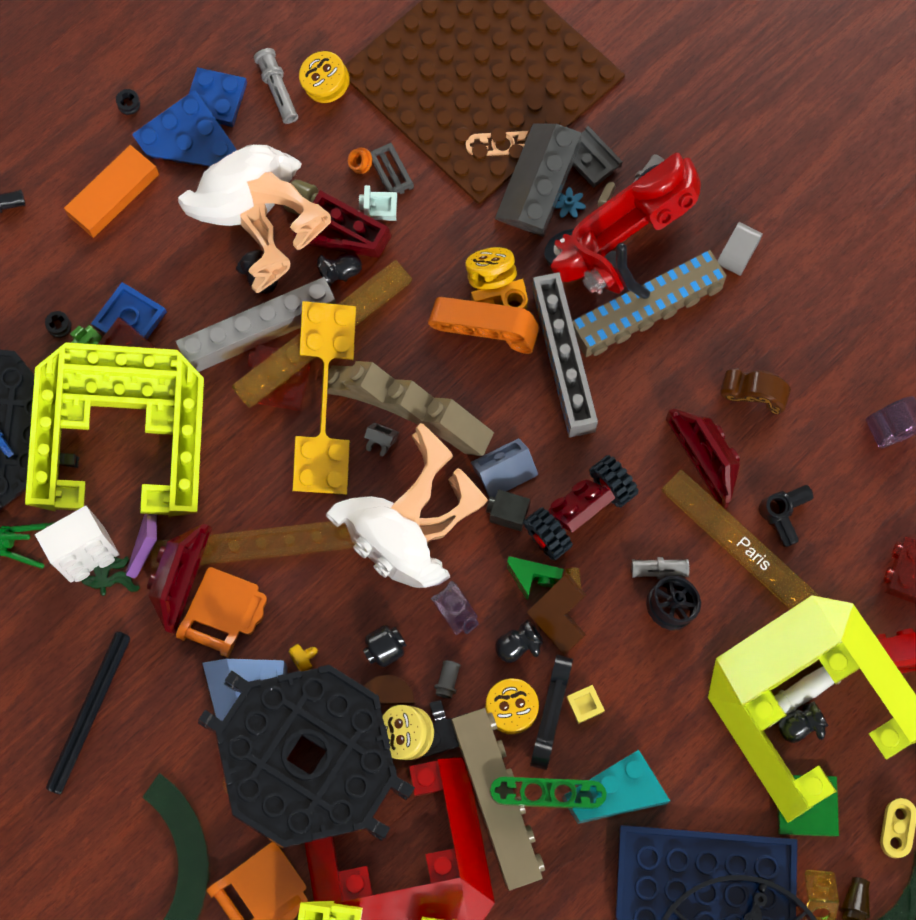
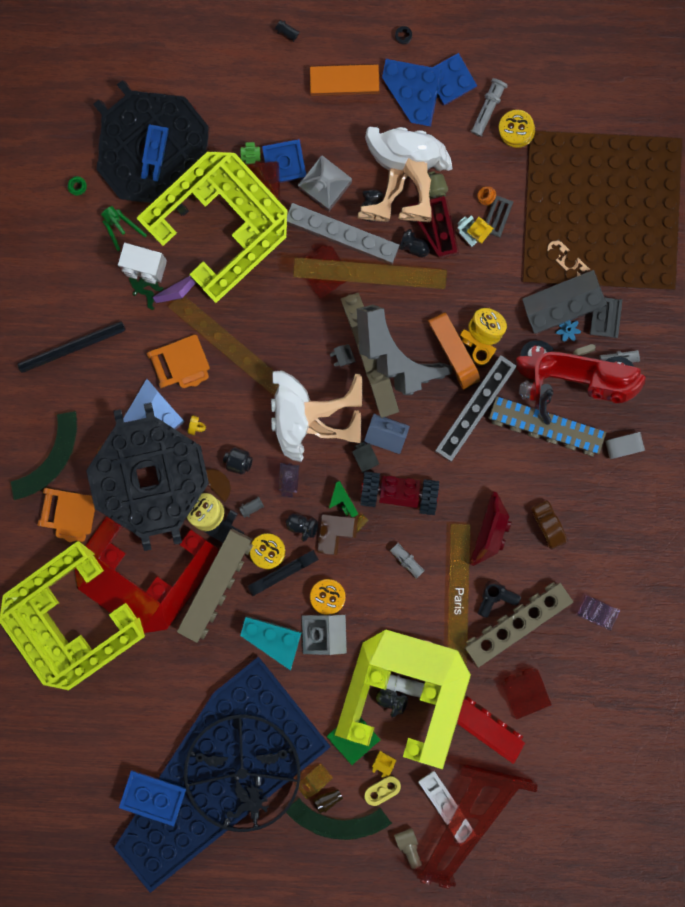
camera: 50 degrees right, 15 degrees up
black bush [45,311,72,338] -> none
dark red wedge [147,523,213,634] -> none
yellow hinge [292,301,356,495] -> none
green beam [490,777,607,809] -> none
light yellow tile [566,685,605,724] -> none
black wheel [646,576,701,630] -> none
none -> light grey piece [298,156,352,212]
none -> light grey slope [302,615,347,655]
none -> light orange head [310,579,346,615]
none -> dark grey arch [356,305,453,395]
none -> yellow tile [372,751,397,778]
none -> dark tan brick [464,582,573,668]
none -> yellow tile [466,217,494,244]

